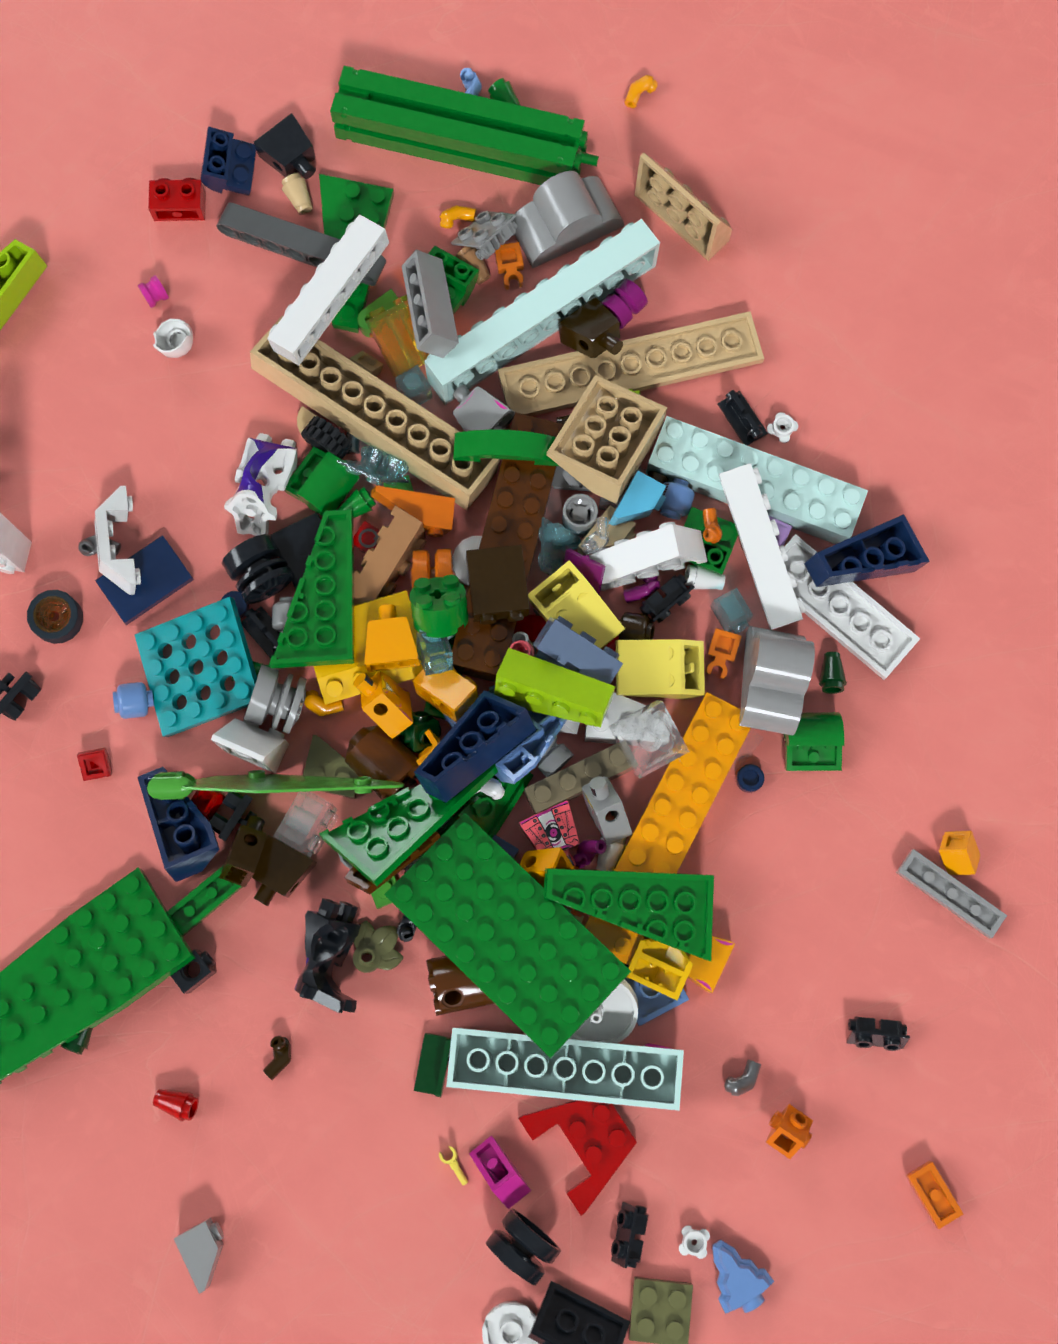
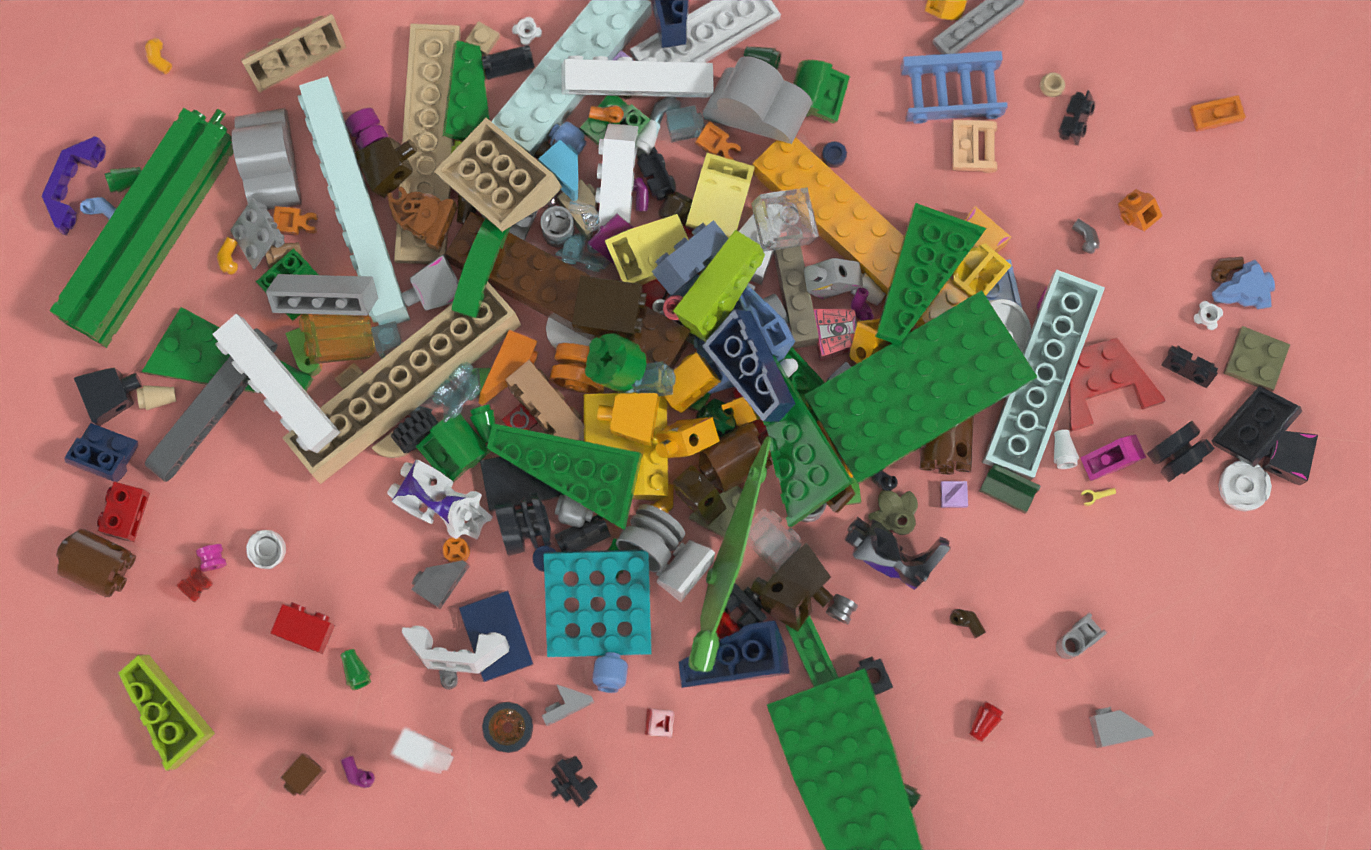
camera: 75 degrees left, 0 degrees up
none -> dark purple slope [42,136,106,236]
none -> reddish brown cylinder [56,529,136,597]
none -> clear red wheel [176,566,214,603]
none -> red brick [270,602,335,654]
none -> green cone [340,649,371,690]
none -> dark orange piece [387,187,458,253]
none -> flat silver slope [412,560,470,609]
none -> green wing [442,40,490,141]
none -> orange wheel [442,537,470,563]
none -> tan plate [465,21,500,56]
none -> light grey slope [542,684,595,726]
none -> flat silver arm [649,97,681,124]
none -> dark brown torso [673,466,727,525]
none -> flat silver wheel [826,594,858,625]
none -> medium blue fence [901,51,1008,124]
none -> lavender tile [940,481,968,508]
none -> light nougat plate [952,120,997,173]
none -> tan plate [1040,73,1065,97]
none -> white cone [1054,430,1079,469]
none -> light grey piece [1056,612,1107,659]
none -> reddish brown arm [1211,256,1244,283]

